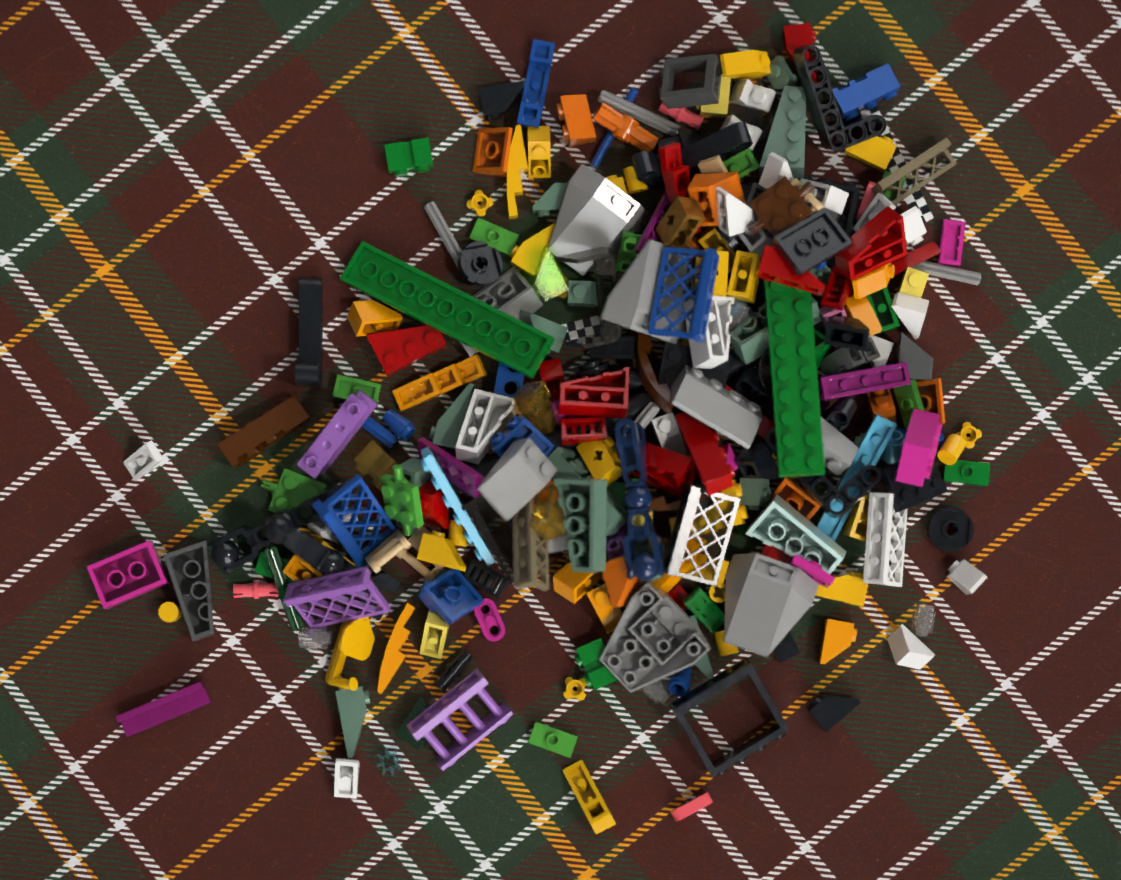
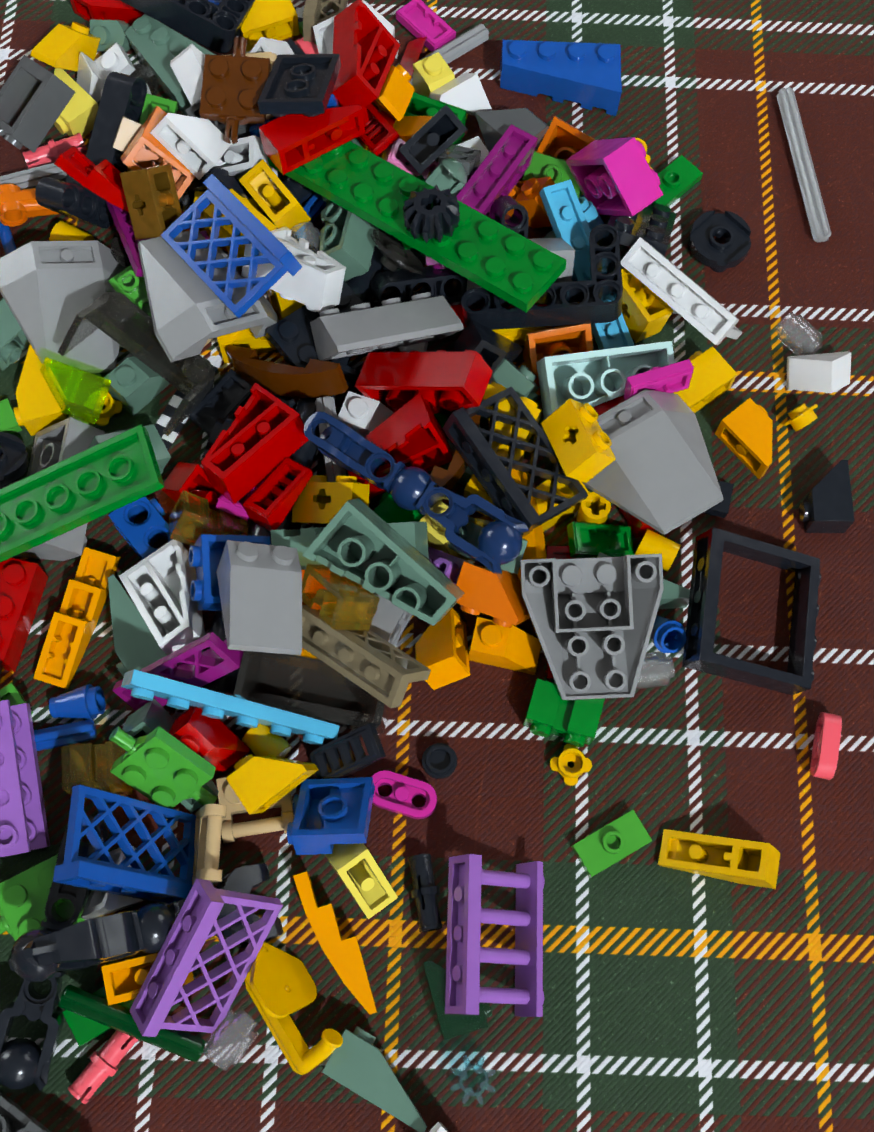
camera: 50 degrees left, 15 degrees down
white slope [946,559,987,595] -> none
none -> black gear [403,184,460,244]
none -> black plate [422,743,457,779]
none -> sand green plate [424,159,467,197]
none -> blue wedge [500,40,622,116]
none -> yellow brick [541,398,616,483]
none -> light grey axle [776,87,831,243]
none -> yellow plate [783,403,818,432]

